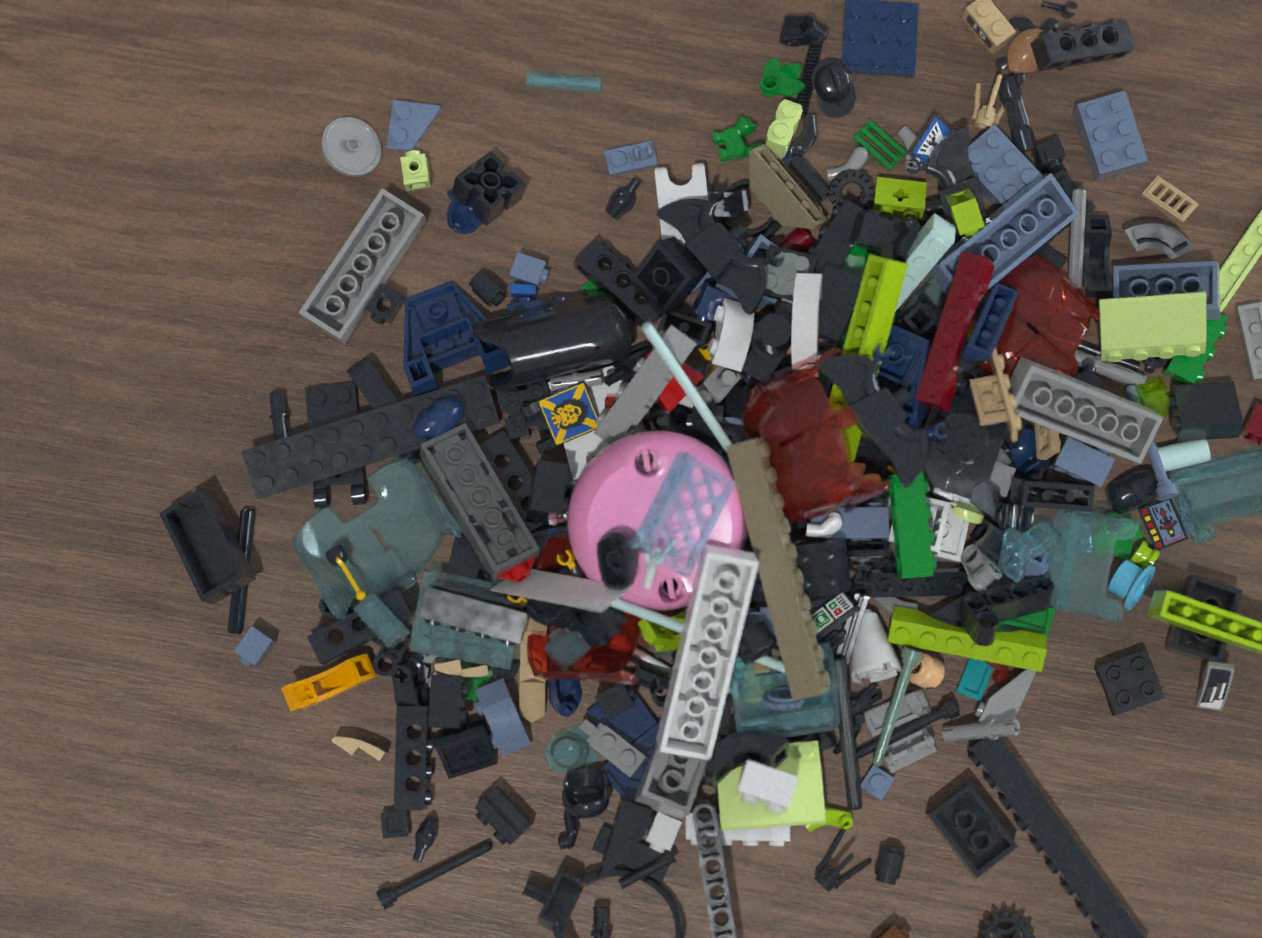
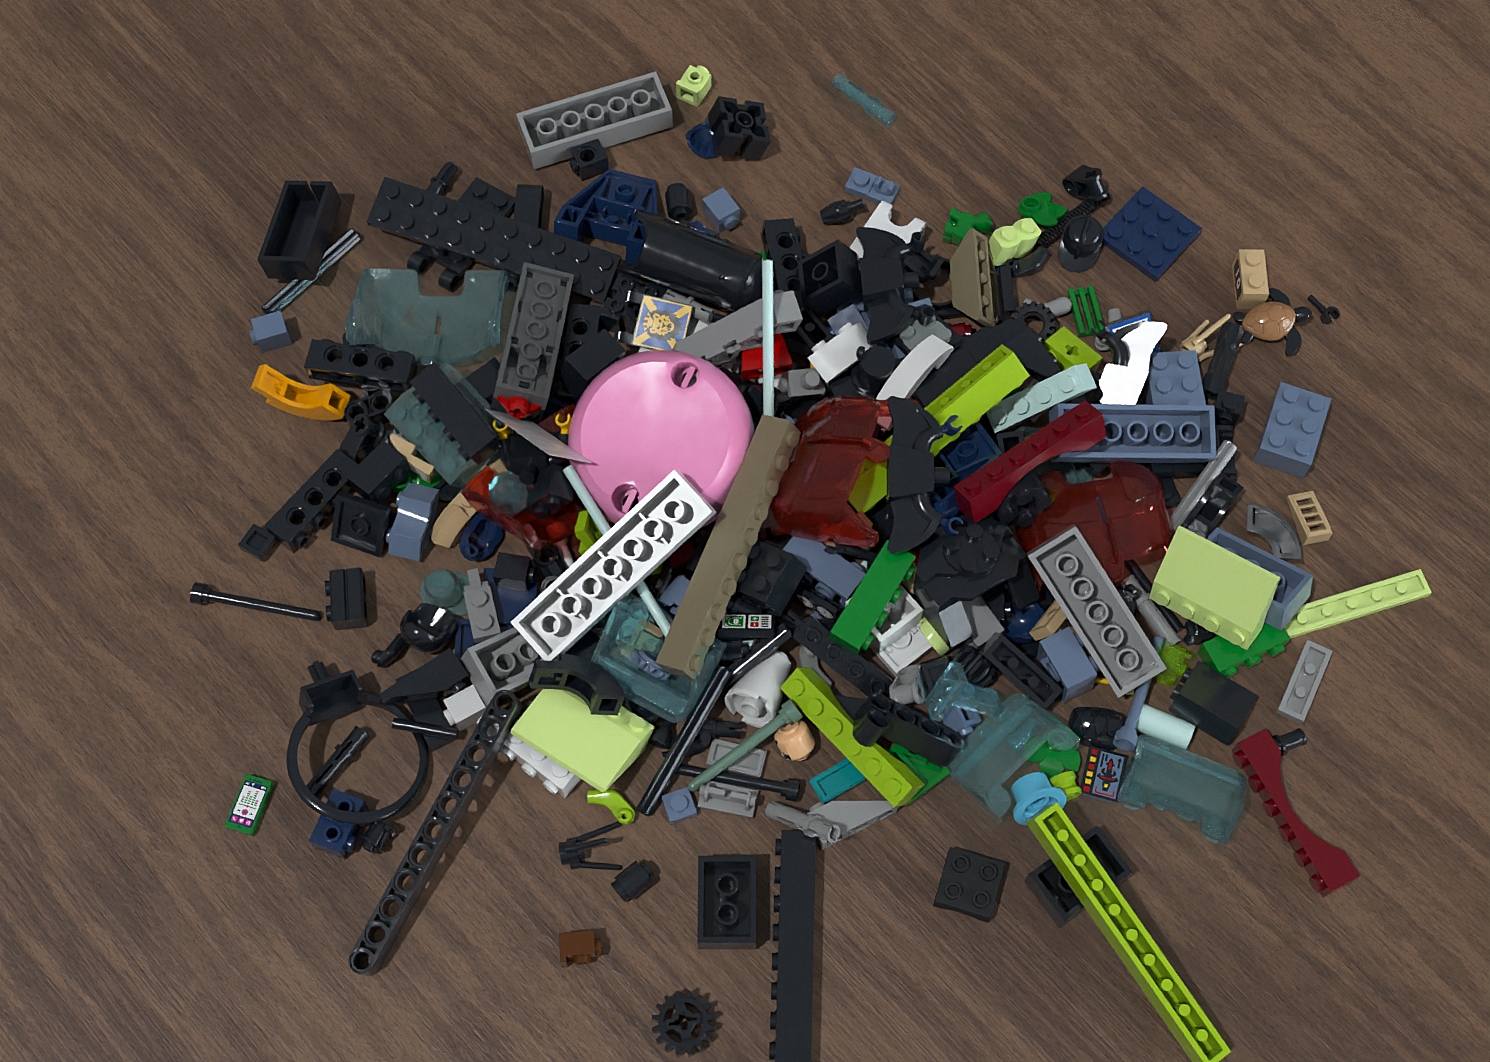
camera: 30 degrees right, 15 degrees down
light grey shield [321,117,382,177] -> none
hinge [325,545,366,601] -> none
tan slope [331,737,388,761] -> none
clear light blue brick [354,593,410,648] -> none
sand blue wing [386,100,441,152] -> none
dark blue arm [412,397,464,439] -> none
black piece [412,817,437,863] -> none
blue tile [510,284,537,299] -> none
black piece [597,530,638,590] -> none
clear light blue fence [631,453,736,577] -> none
white plant [636,528,677,589] -> none
black brick [736,620,777,665] -> none
white brick [737,760,798,815] -> none
white arm [806,512,842,538] -> none
black arm [893,217,920,263] -> none
light grey tile [904,689,932,716] -> none
lime brick [945,188,985,236] -> none
dark blue slope [962,283,1019,360] -> none
tan bracket [970,347,1021,442] -> none
clear red arm [982,660,1010,685] -> none
black brick [1031,20,1136,72] -> none
slope [1196,661,1235,711] -> none

